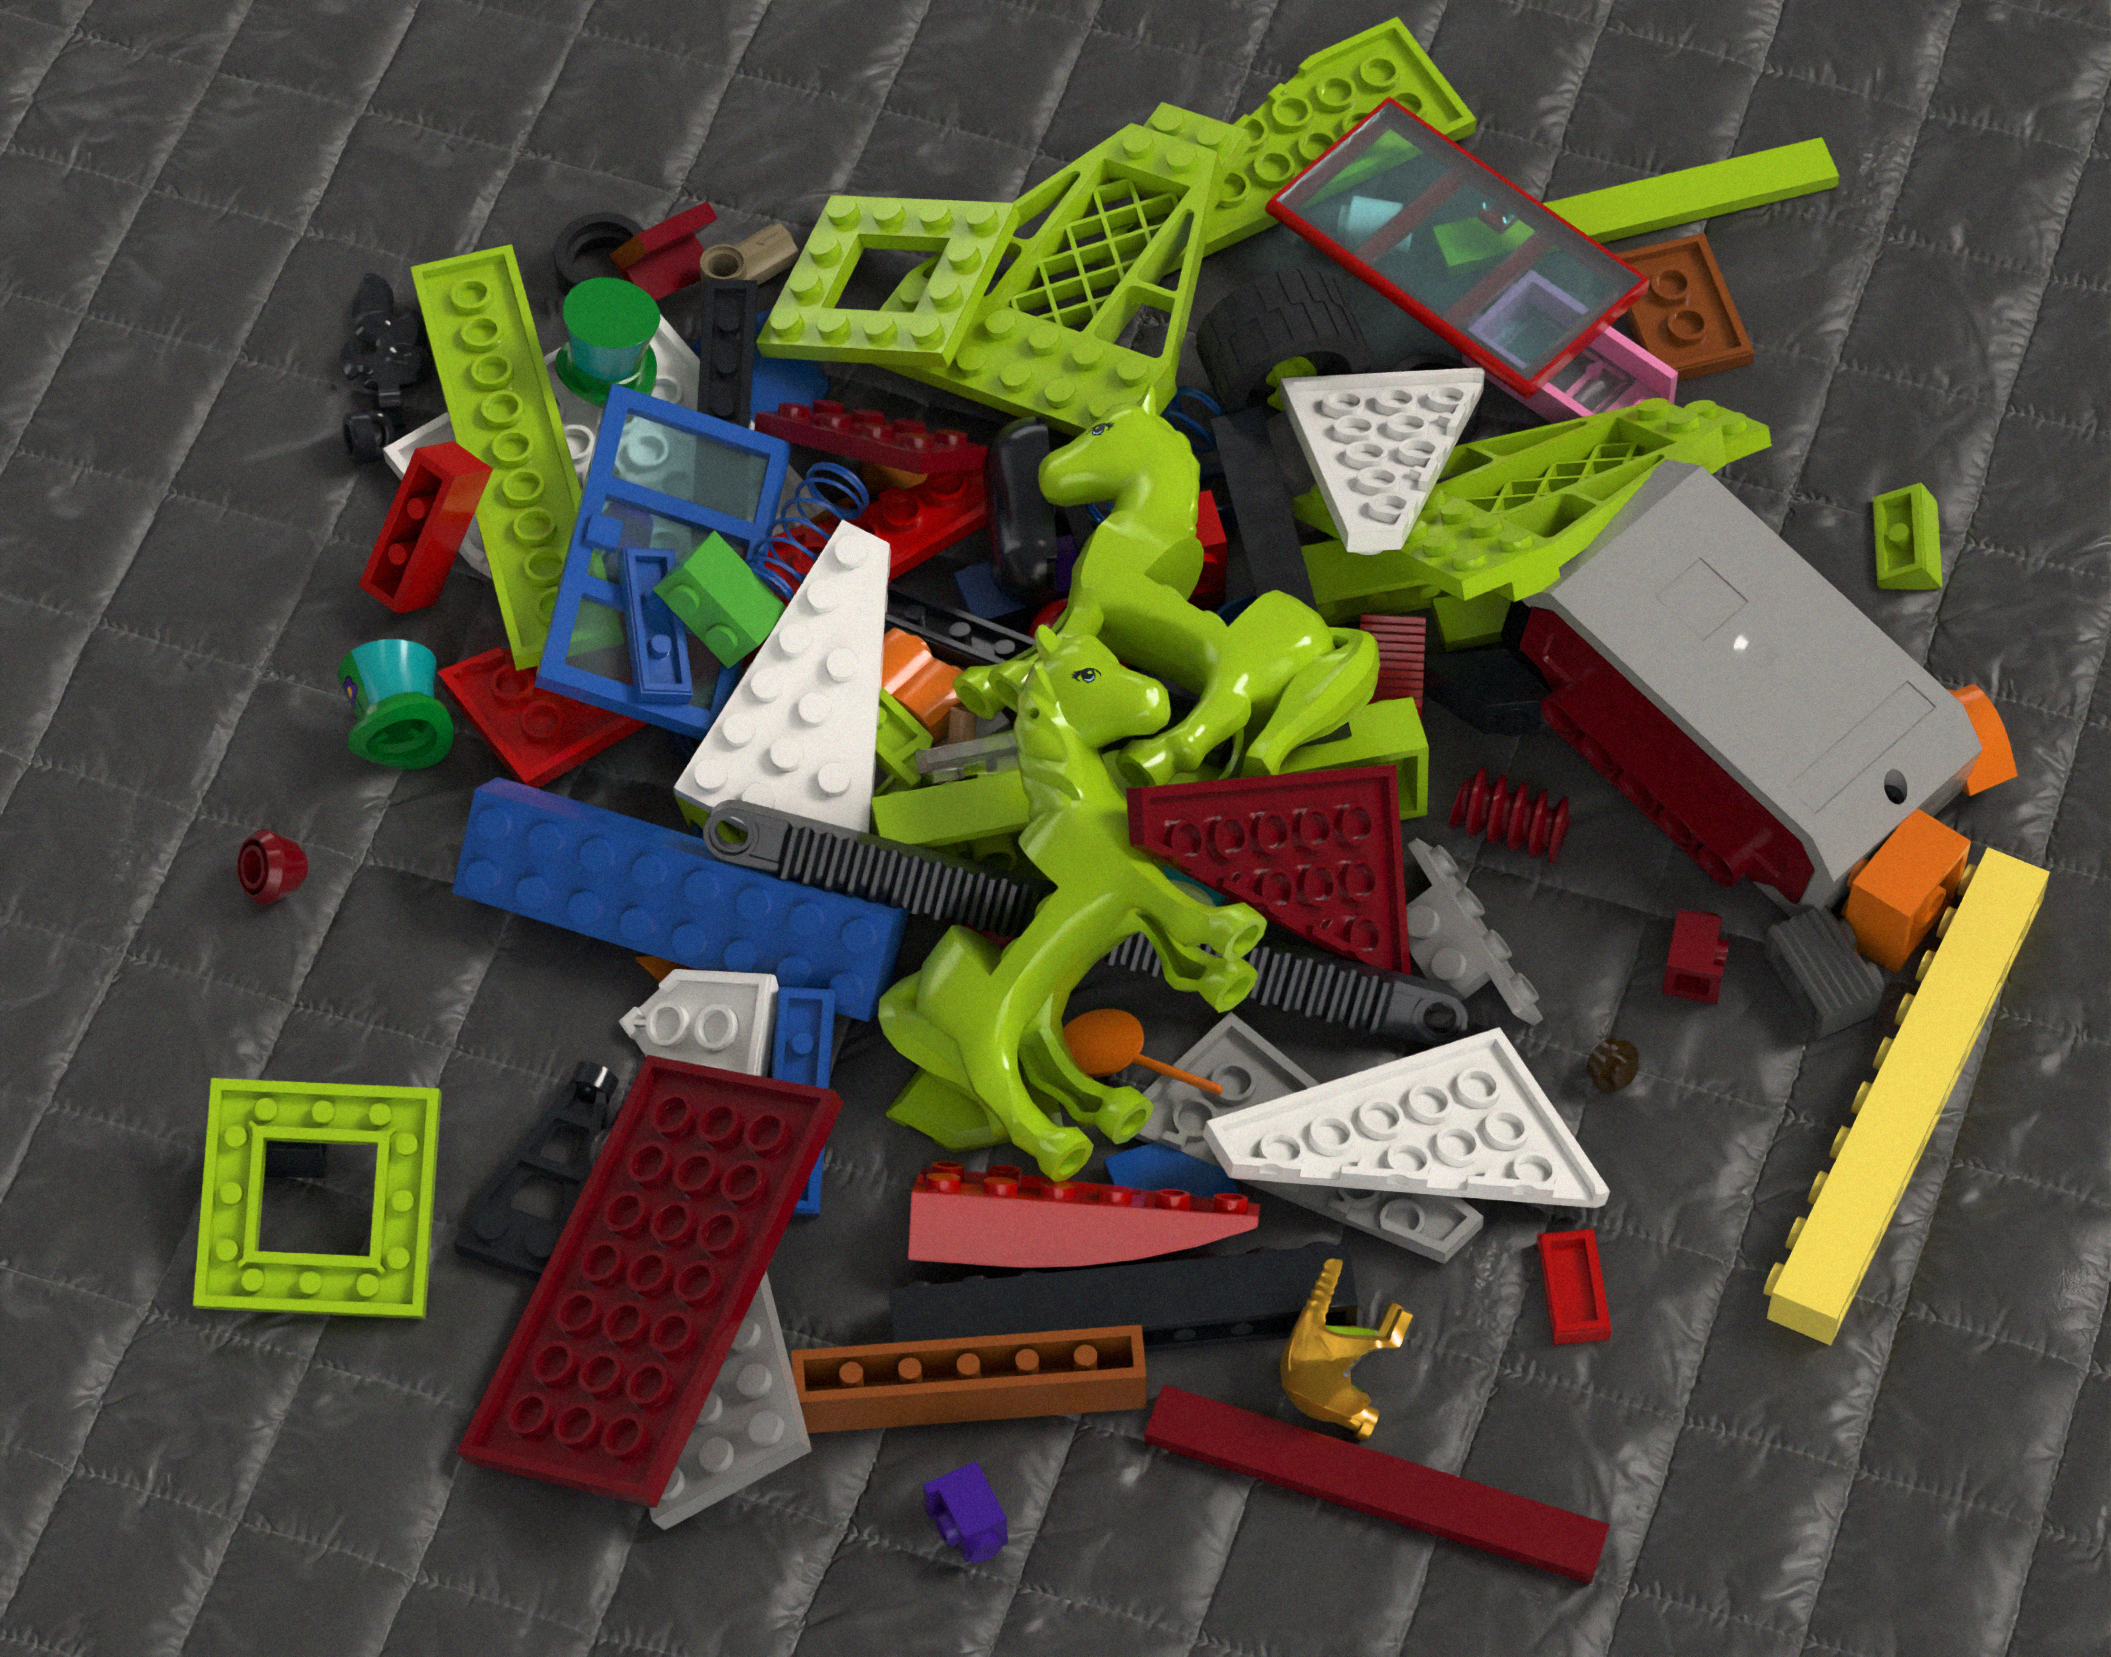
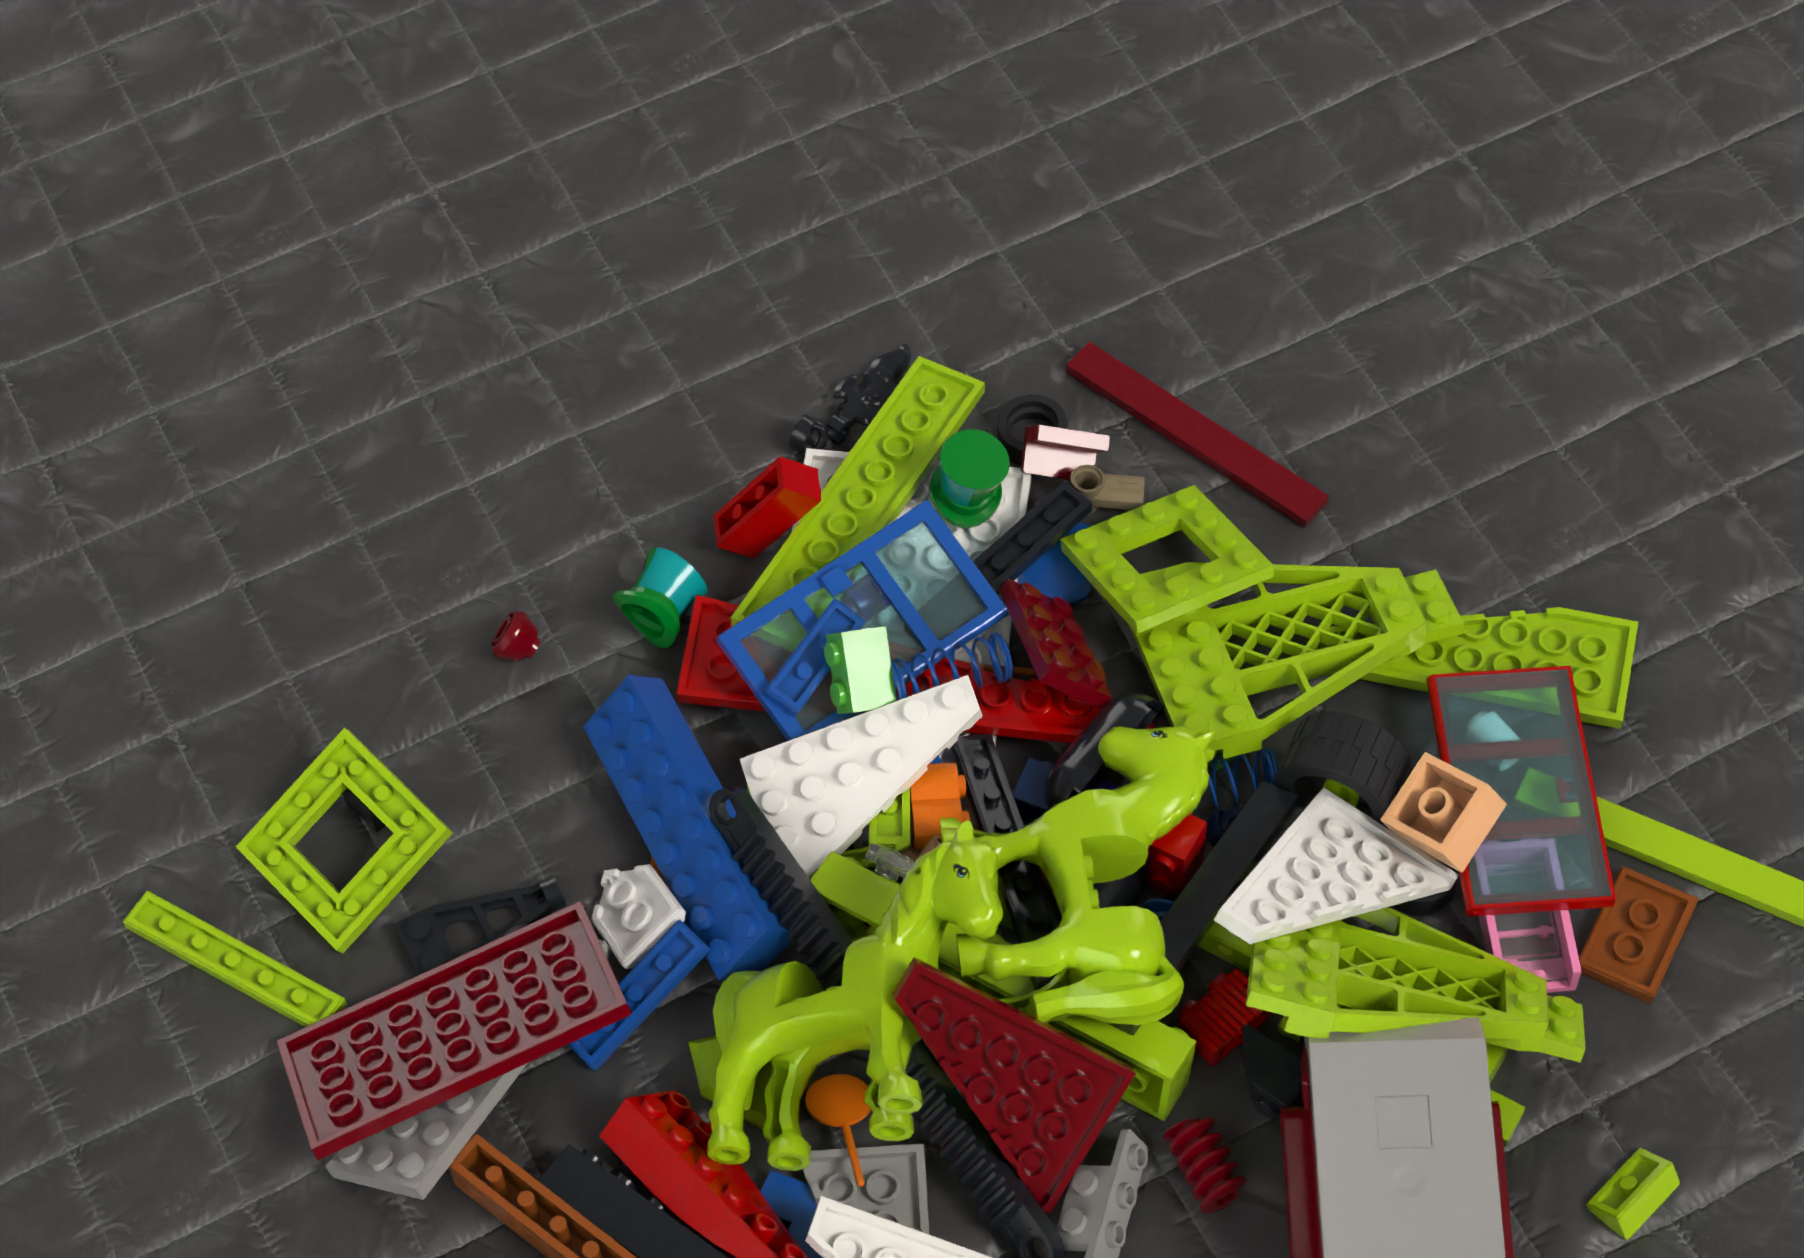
camera: 45 degrees right, 0 degrees up
none -> lime tile [122,890,347,1027]
none -> dark red tile [1066,341,1329,528]
none -> light nougat brick [1380,752,1507,873]

